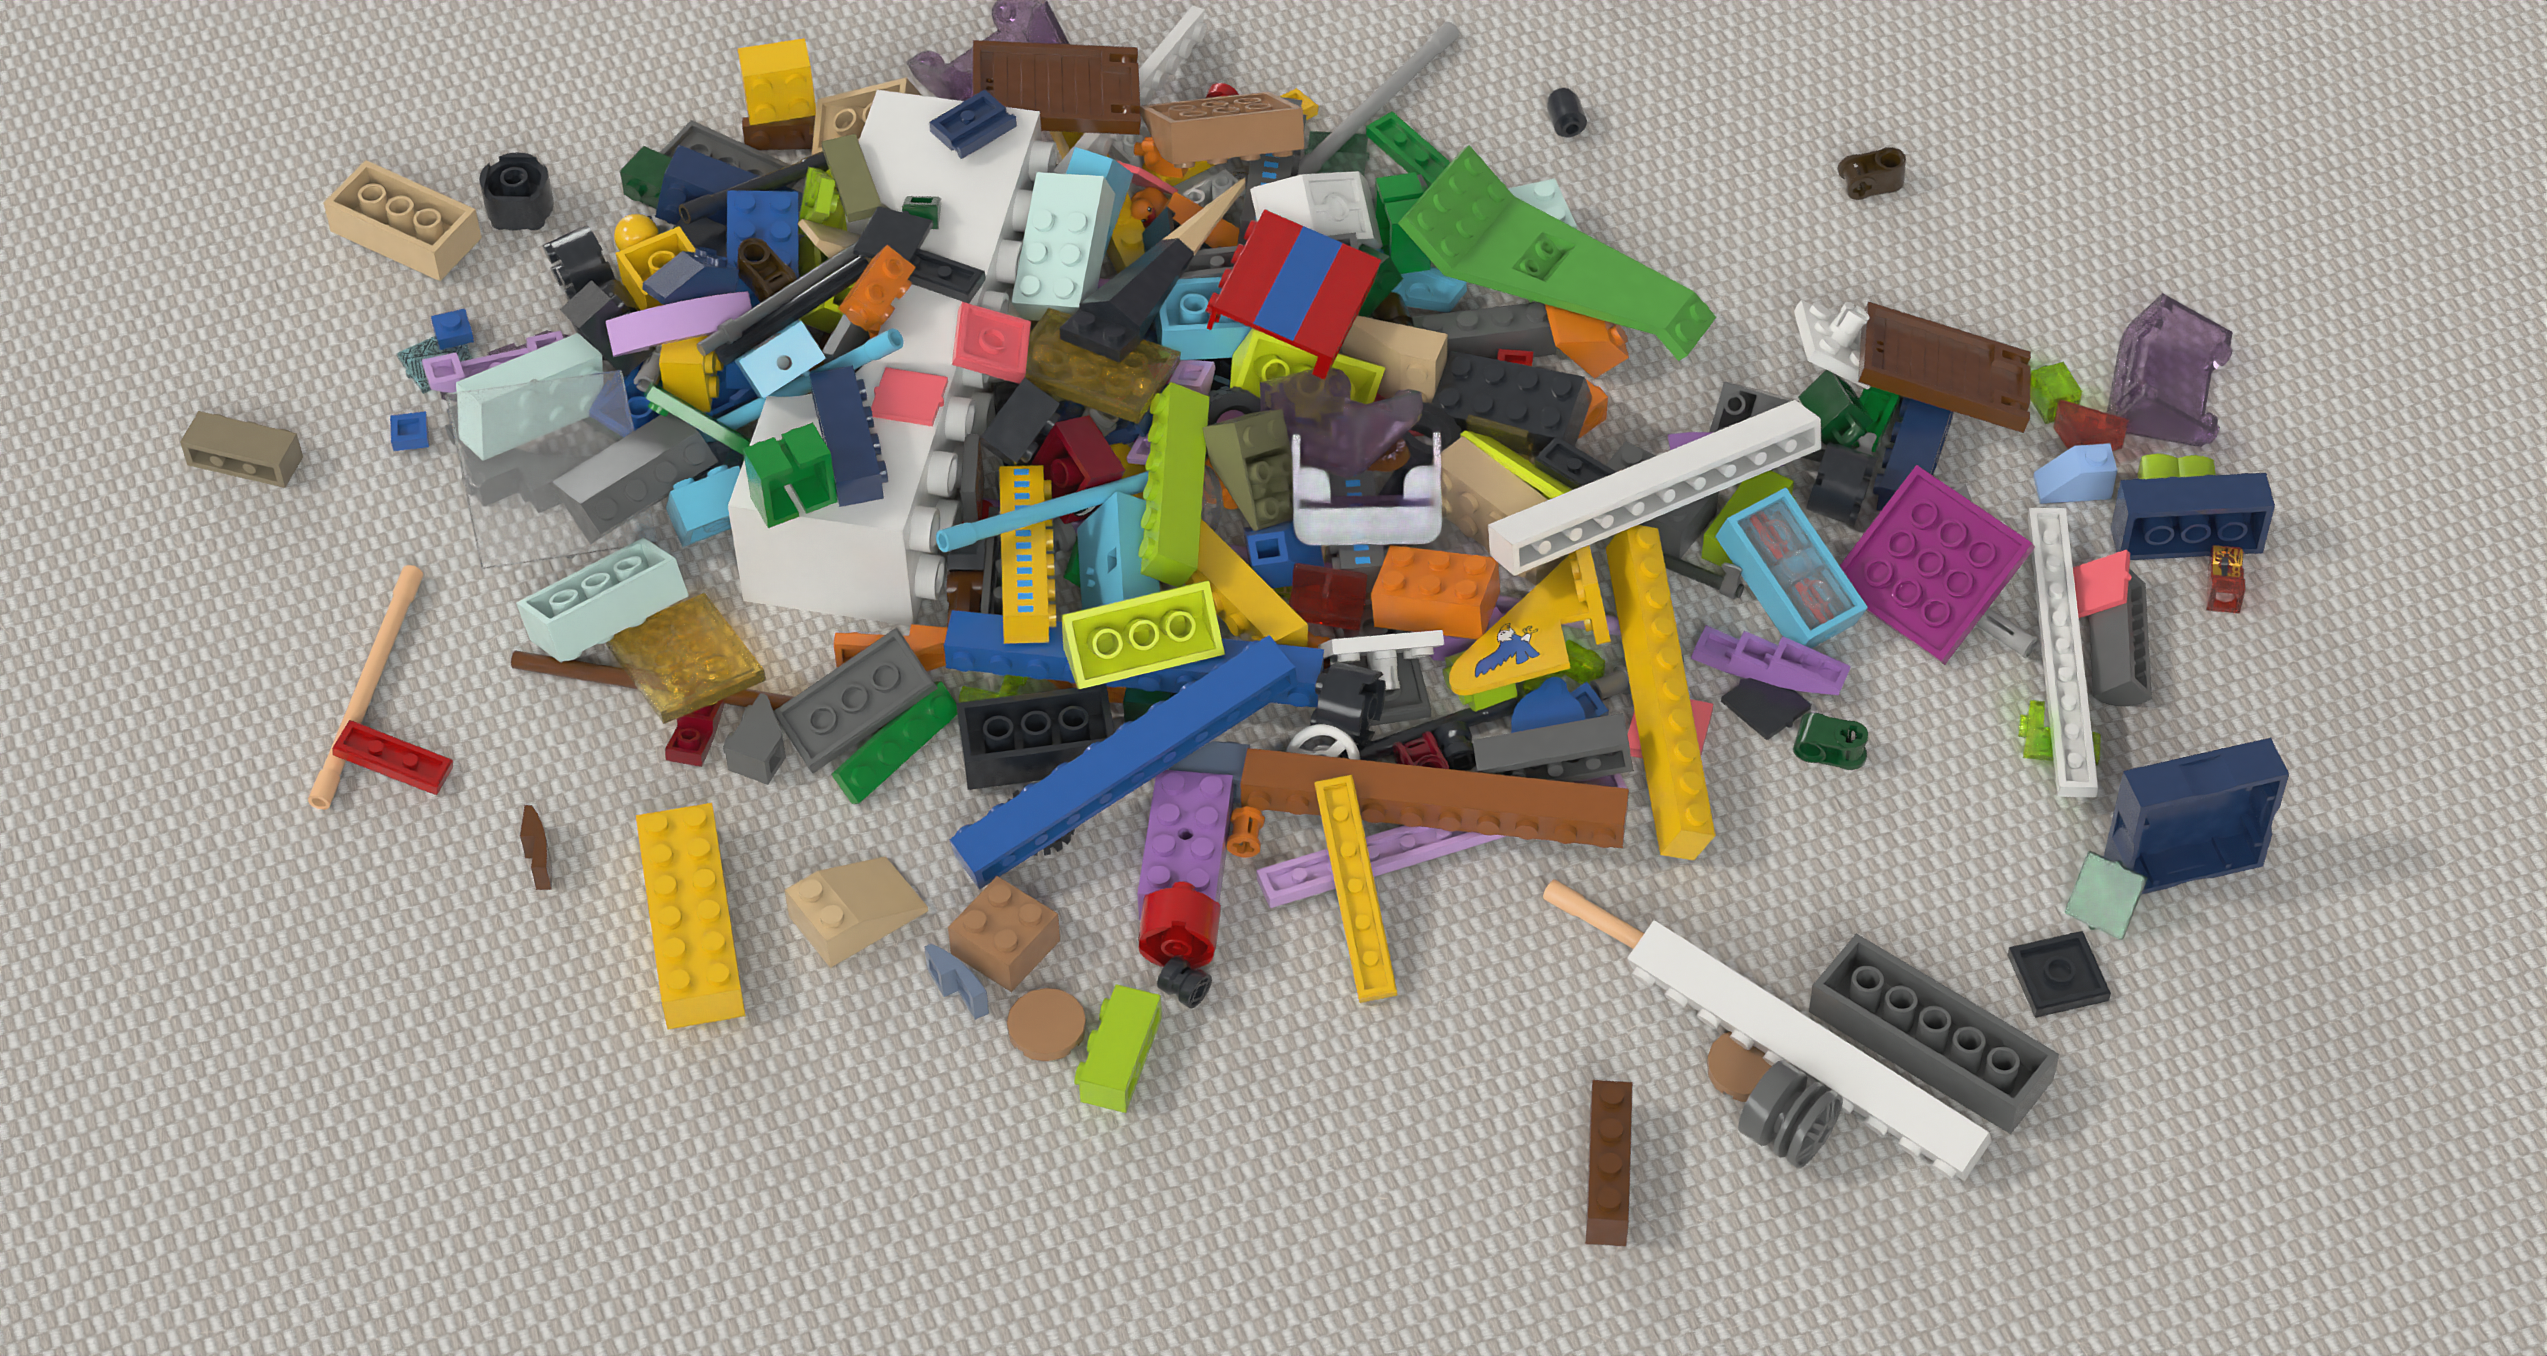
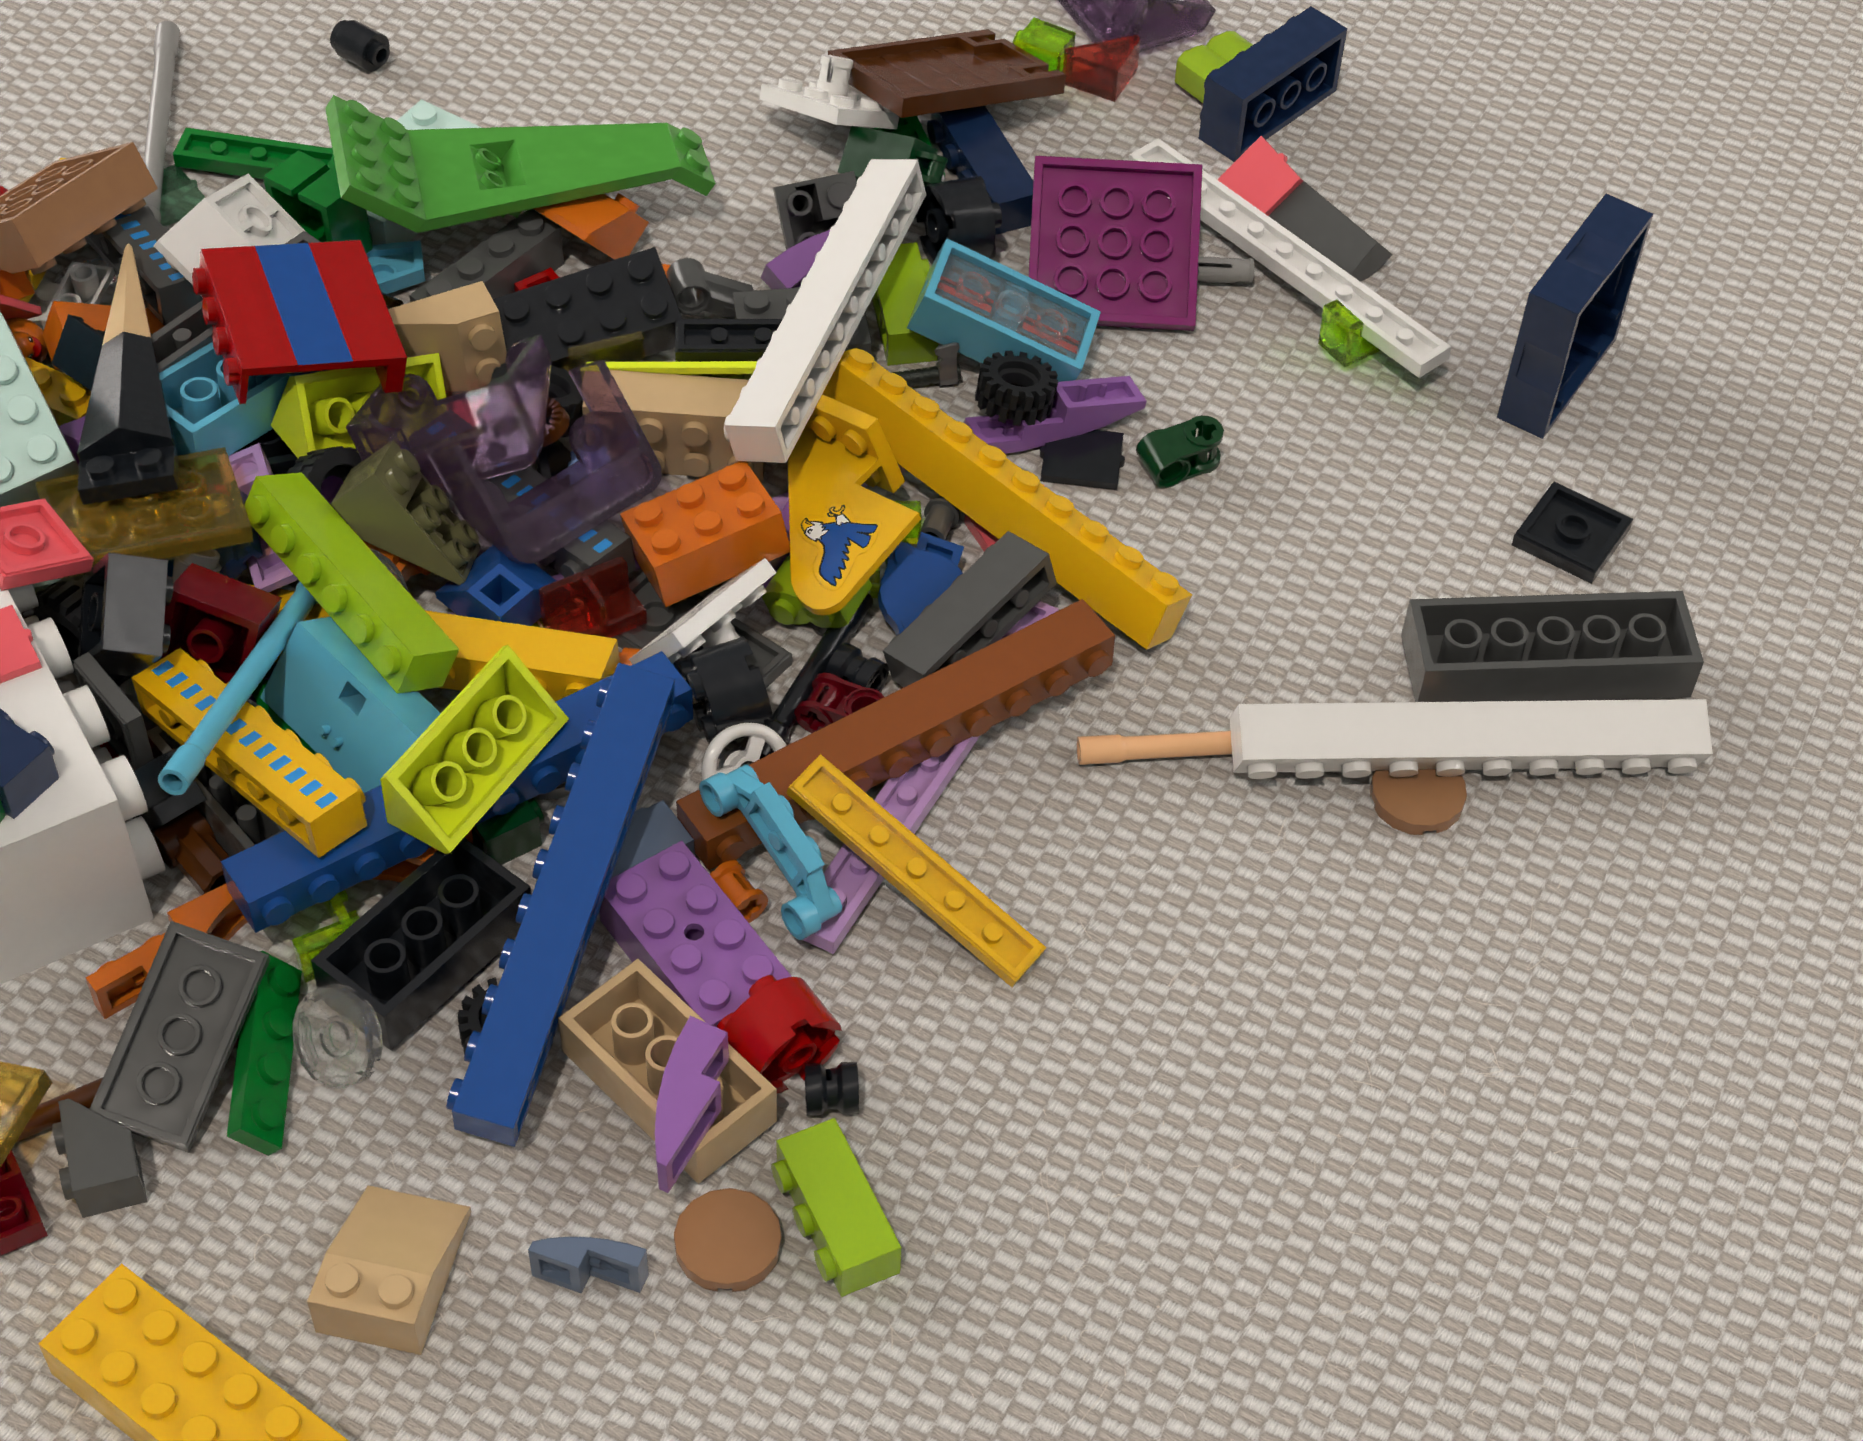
camera: 45 degrees left, 0 degrees up
medium nougat brick [948,876,1060,992] -> none
reddish brown brick [1585,1080,1633,1247] -> none
dark grey wheel [1738,1060,1843,1169] -> none
light blue slope [2033,443,2117,504] -> none
clear green piece [2064,851,2148,940] -> none
clear red leg [2206,545,2245,614] -> none
none -> clear tile [292,984,383,1090]
none -> tan brick [558,959,777,1184]
none -> medium lavender slope [655,1015,729,1193]
none -> dark grey piece [667,258,754,319]
none -> medium azure plate [699,764,842,940]
none -> black tyre [975,351,1058,426]

